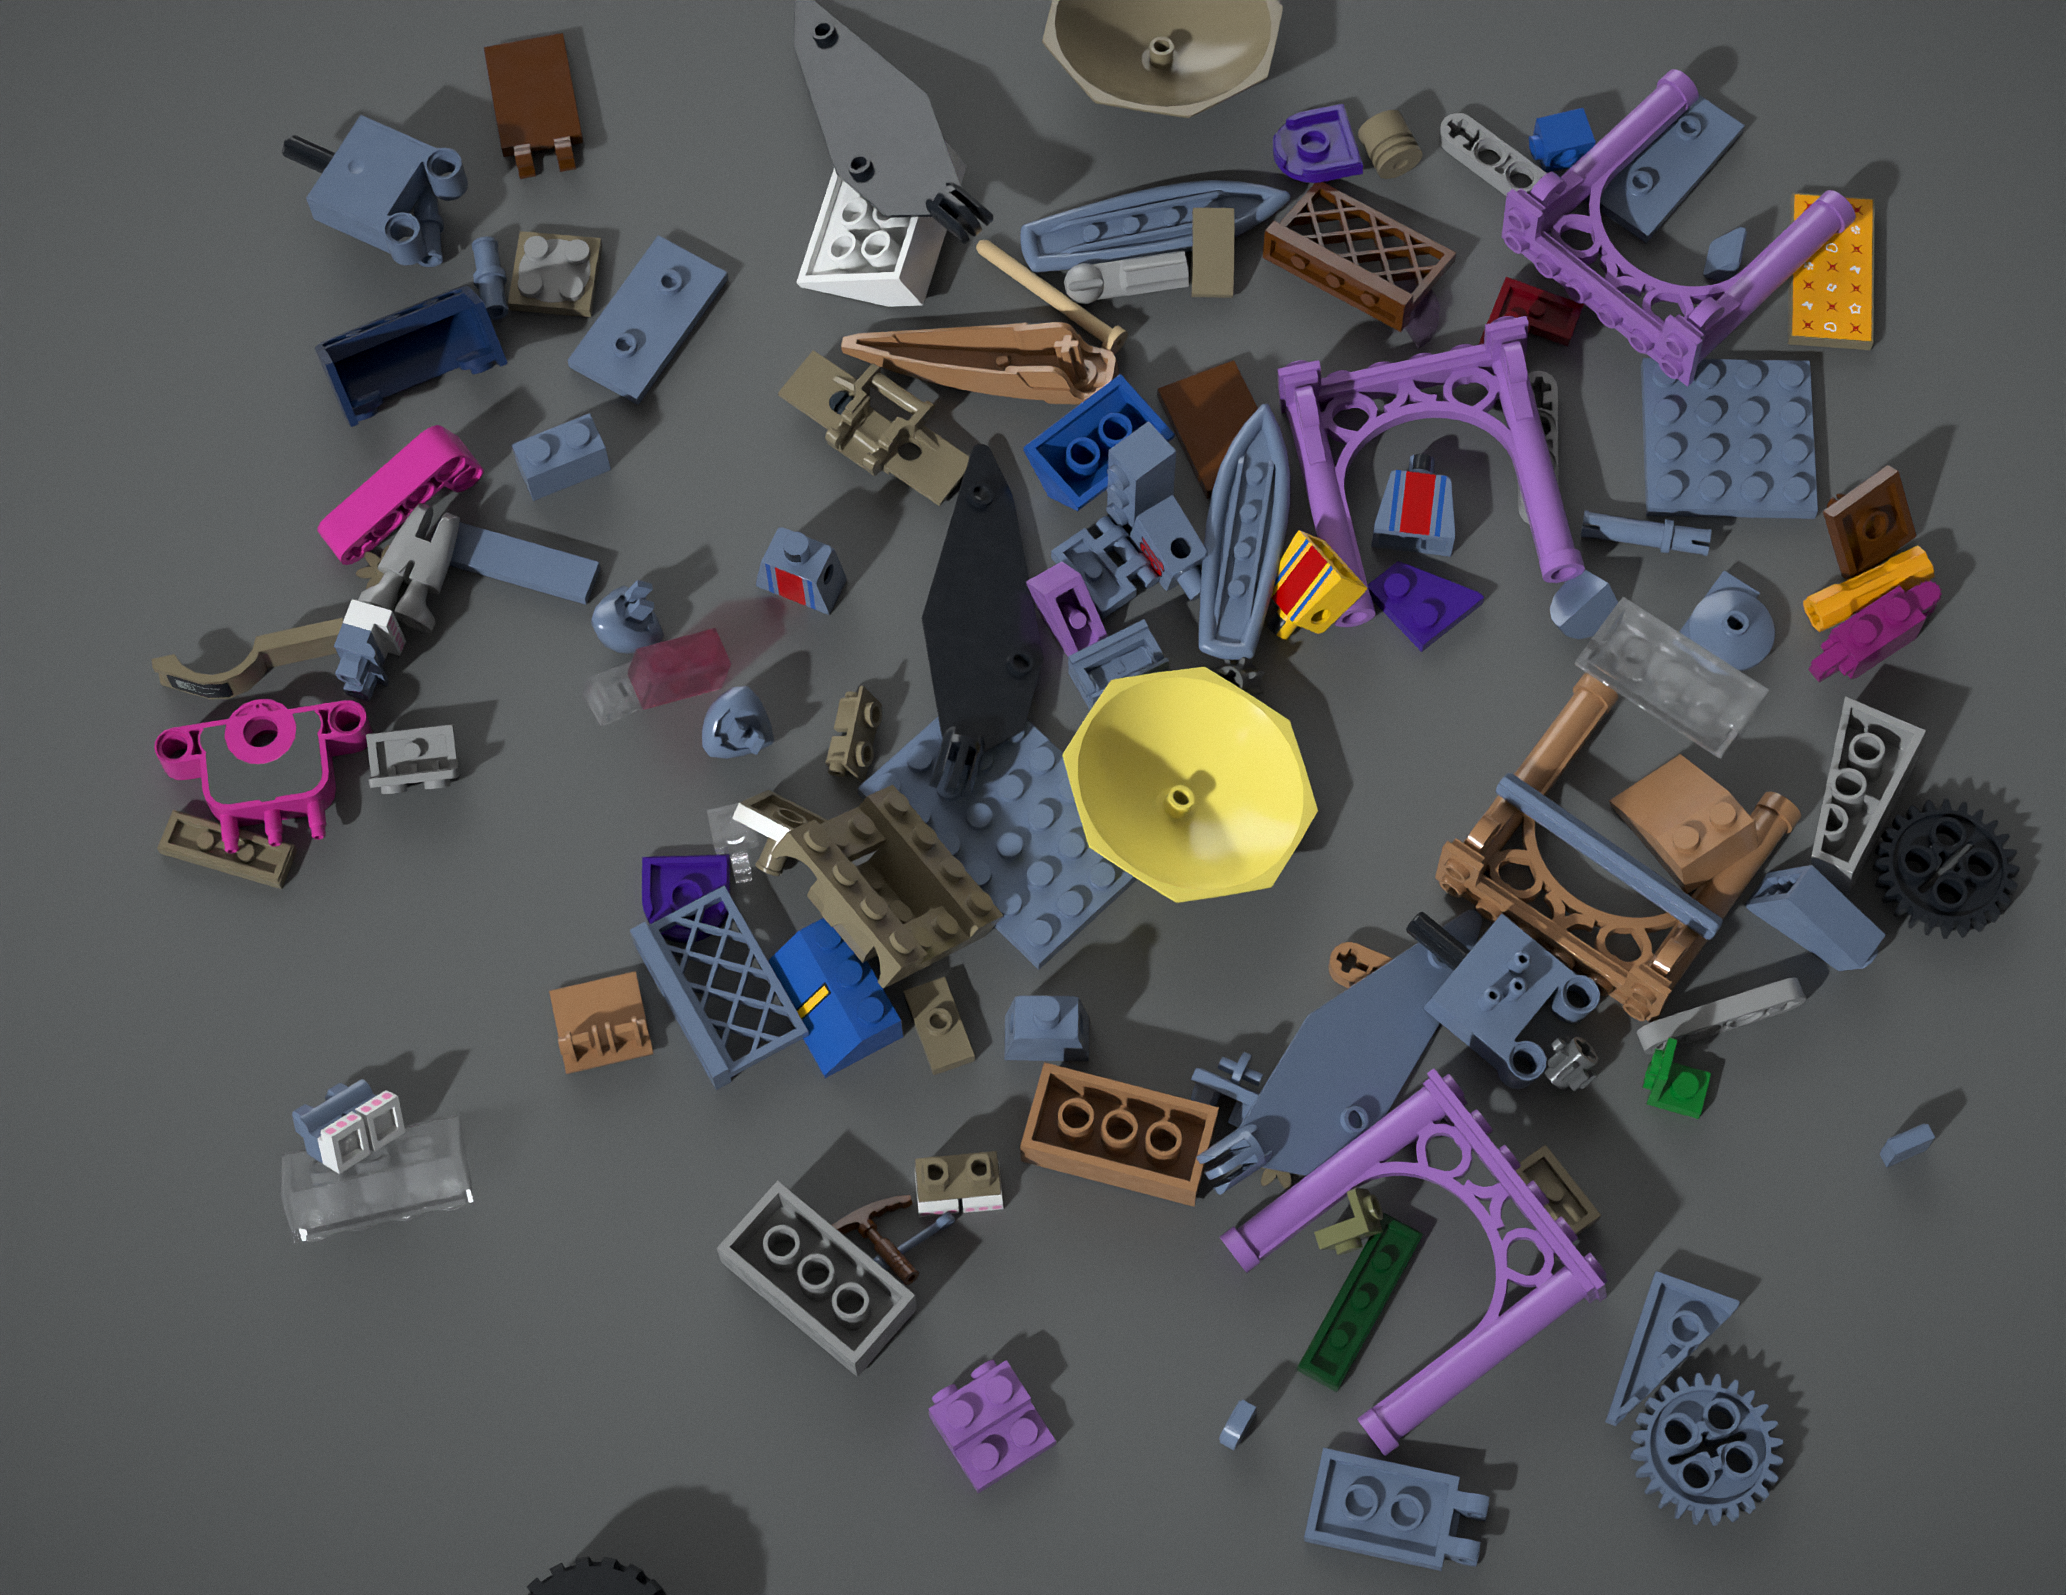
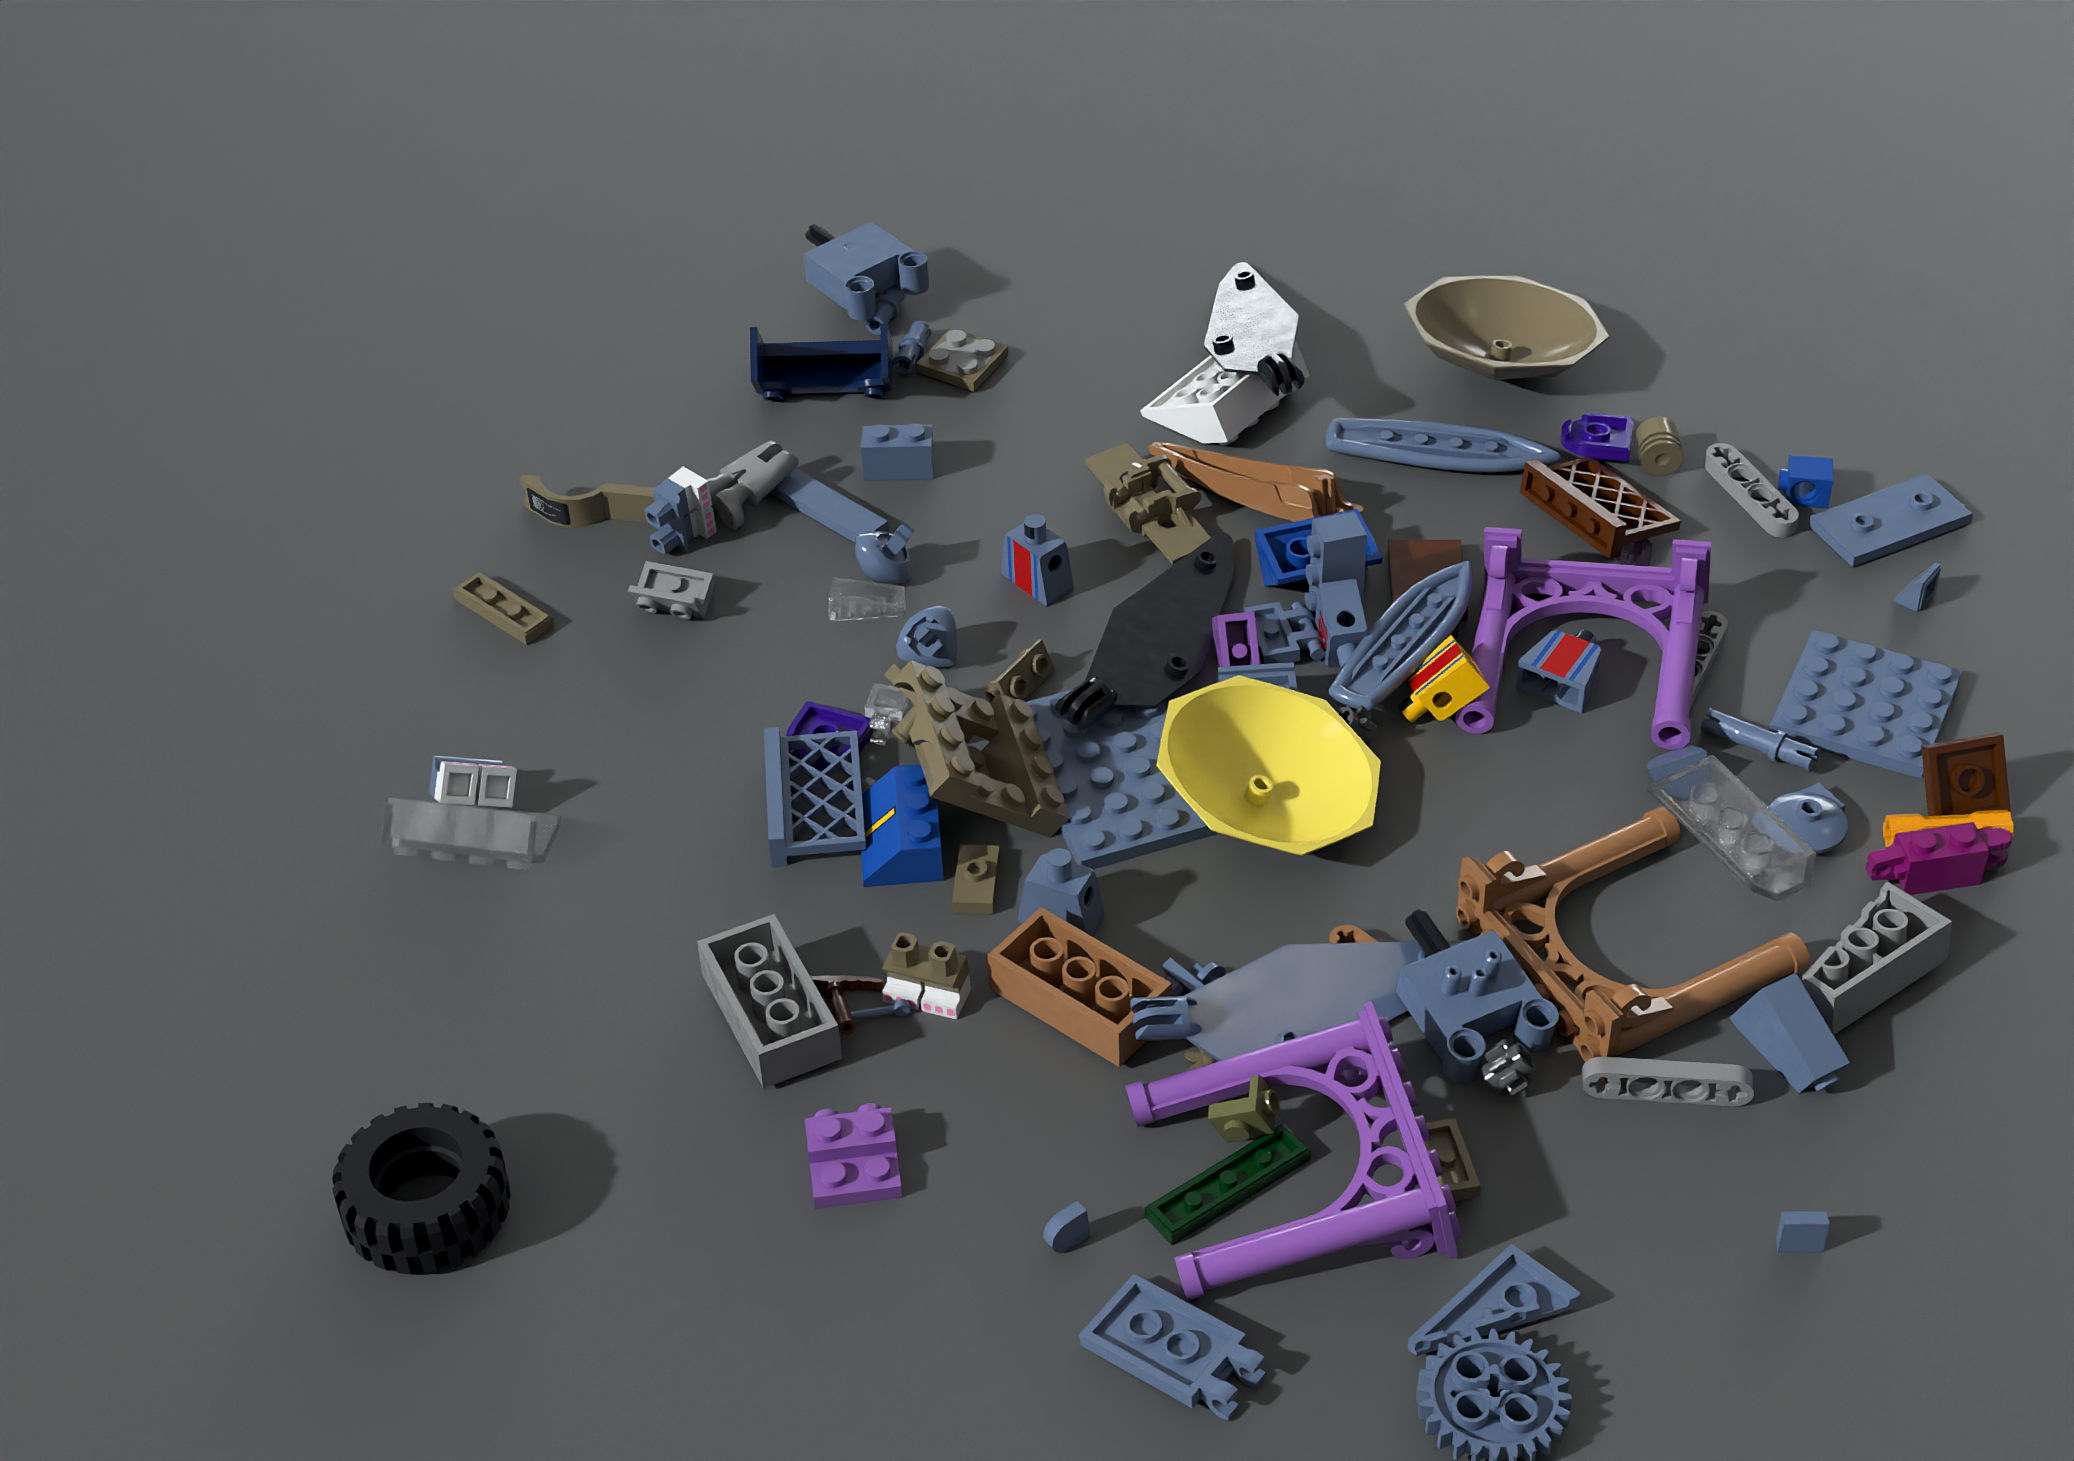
camera: 25 degrees right, 25 degrees down
dark pink piece [154,699,373,854] -> none
dark pink beam [317,425,484,565] -> none
reddish brown tile [484,33,584,179] -> none
medium nougat hinge [549,971,654,1074] -> none
sand blue plate [567,235,728,405] -> none
clear pink brick [627,628,731,710] -> none
tan bar [976,240,1128,354] -> none
light grey piece [1064,251,1189,304] -> none
dark tan slope [1191,208,1235,298] -> none
dark purple wing [1368,561,1484,652] -> none
dark red plate [1478,277,1584,347] -> none
sand blue axle [1495,773,1723,940] -> none
medium lavender arch [1501,69,1856,387] -> none
medium nougat slope [1609,754,1758,894] -> none
green bracket [1642,1037,1711,1119] -> none
light orange tile [1788,193,1875,350] -> none
black gear [1873,799,2020,939] -> none

